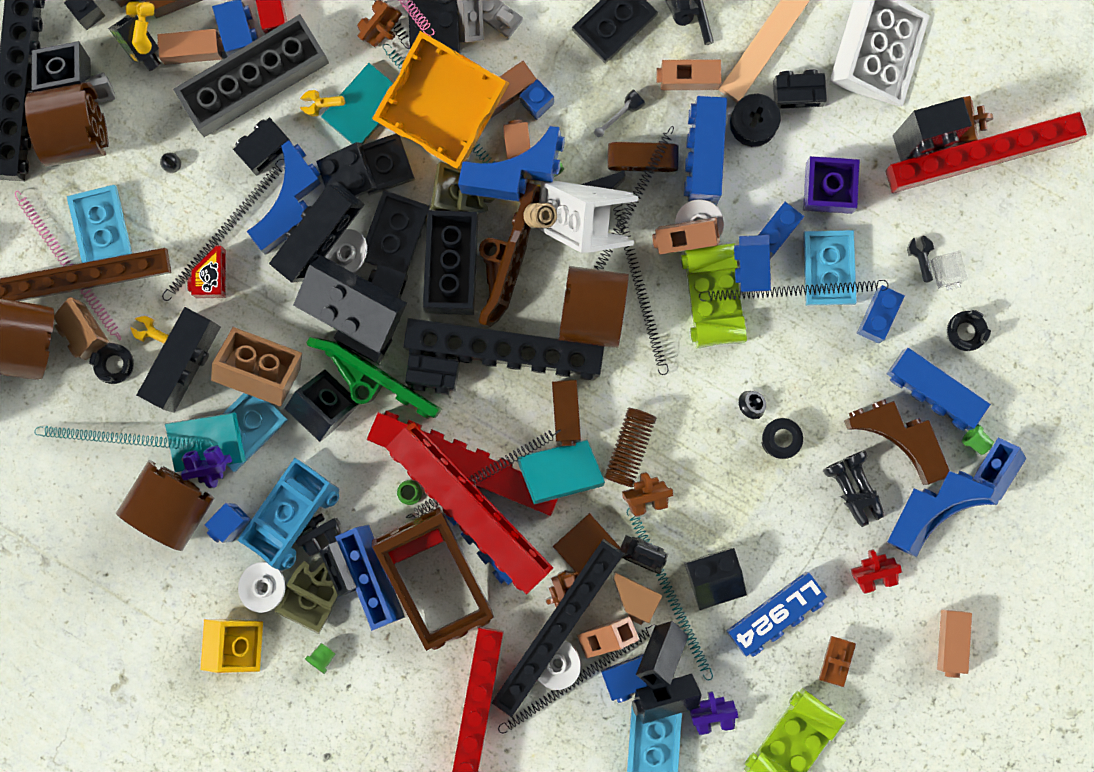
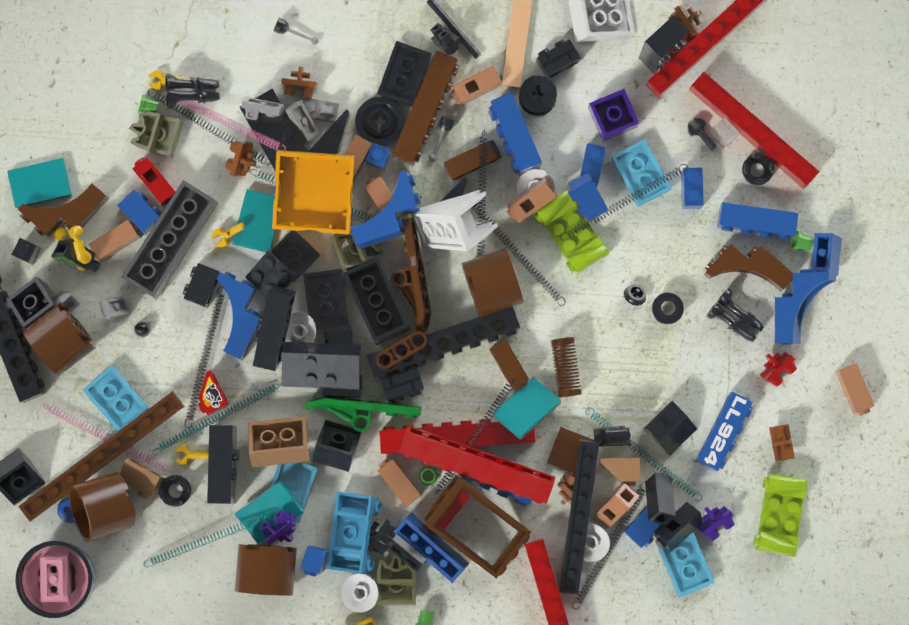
camera: 25 degrees left, 0 degrees up
tan wheel [524,203,557,228] -> none
dark orange hips [622,472,673,516] -> none
none -> light grey hinge [99,296,131,319]
none -> teal piece [152,384,282,451]
none -> black slope [308,109,350,154]
none -> black gear [355,97,405,146]
none -> reddish brown beam [376,331,427,370]
none -> nougat brick [377,459,421,507]
none -> reddish brown brick [392,51,460,166]
none -> red brick [689,72,820,189]

